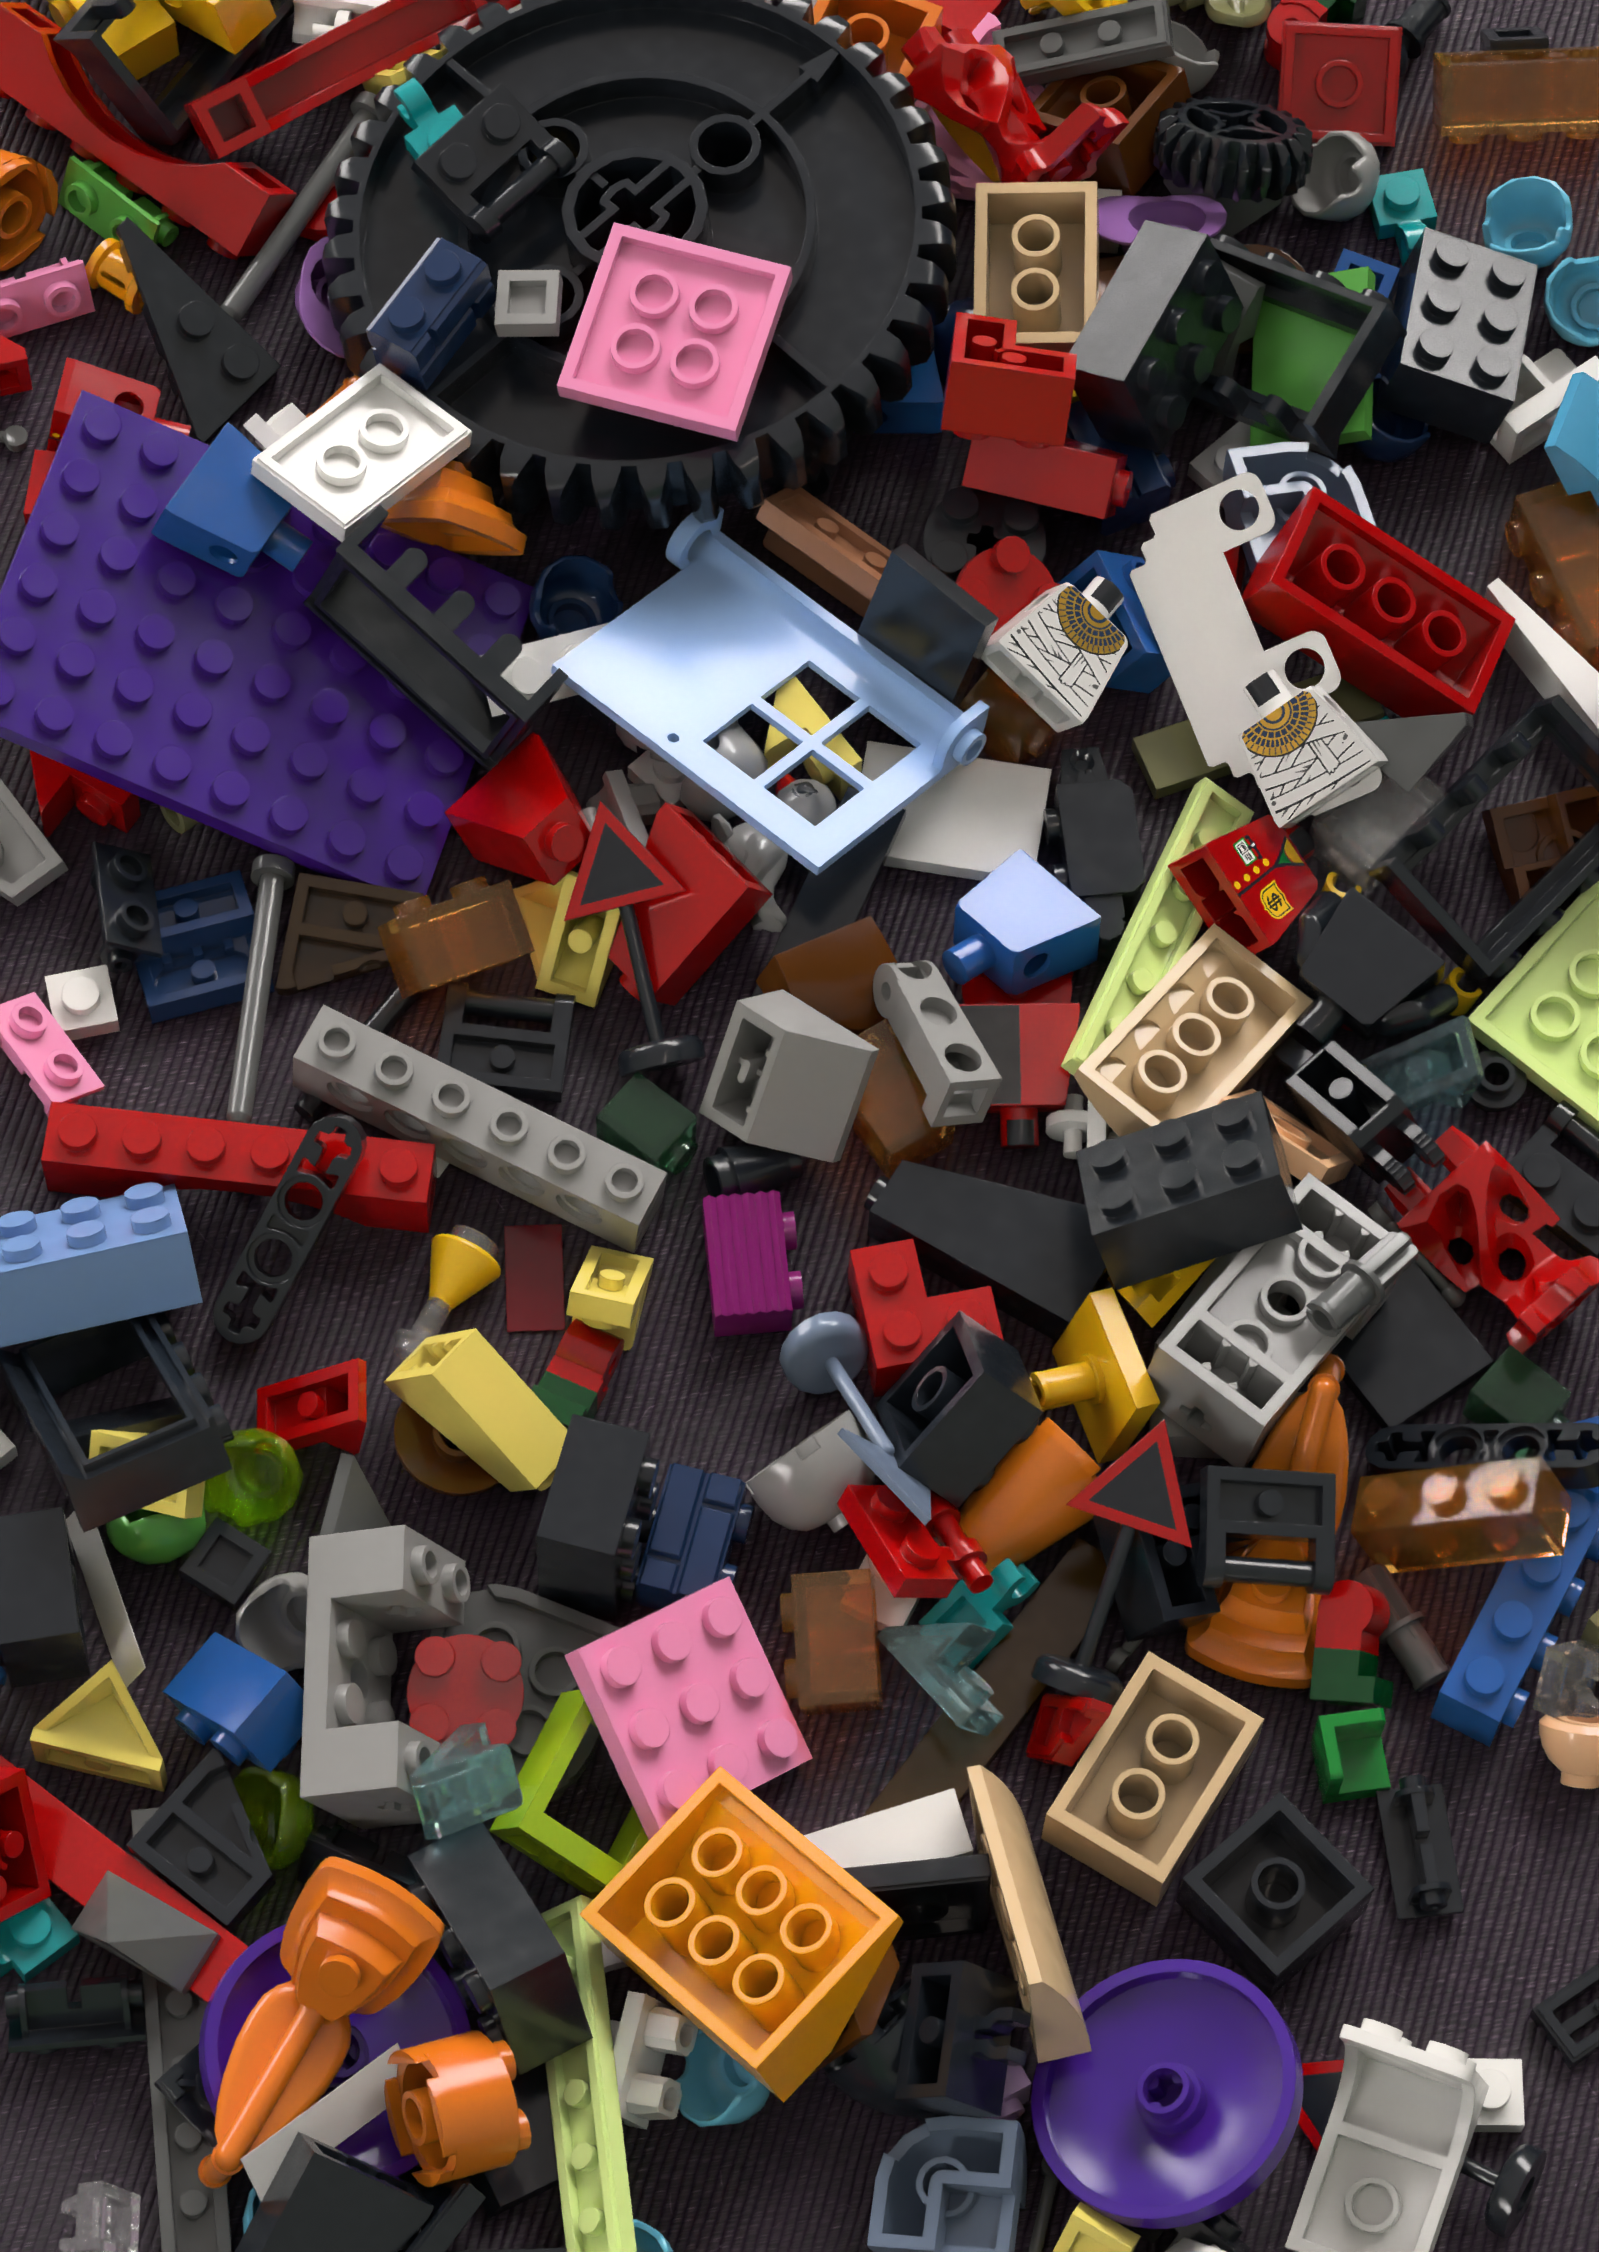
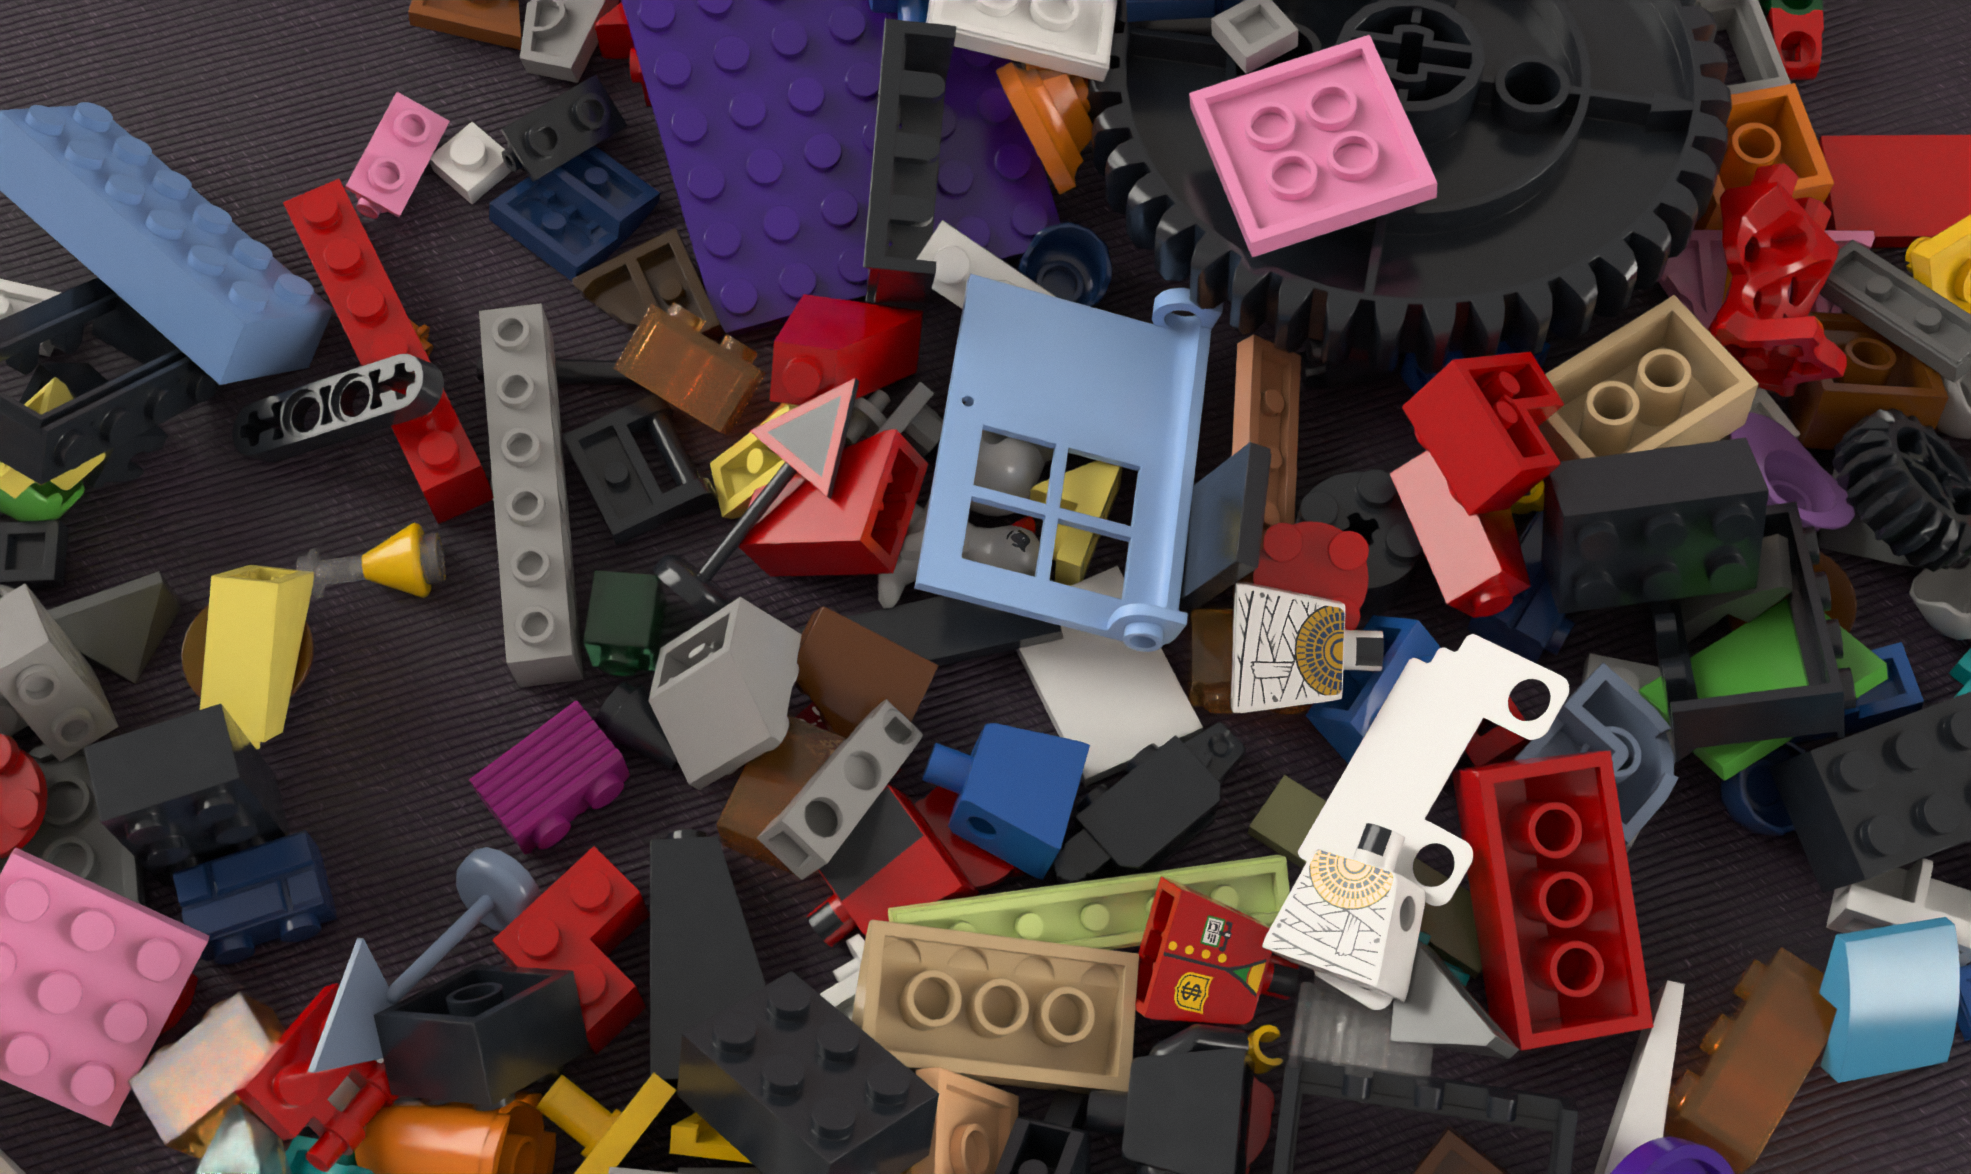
camera: 60 degrees right, 0 degrees up
clear neon green hair [203,1428,304,1528] -> none
dark grey bar [226,854,296,1123] -> none
red slope [257,1358,367,1457] -> none
dark red sticker [504,1224,565,1332] -> none
red leg [531,1319,625,1430] -> none
light yellow slope [566,1245,654,1351] -> none
light grey cylinder [745,1410,875,1533] -> none

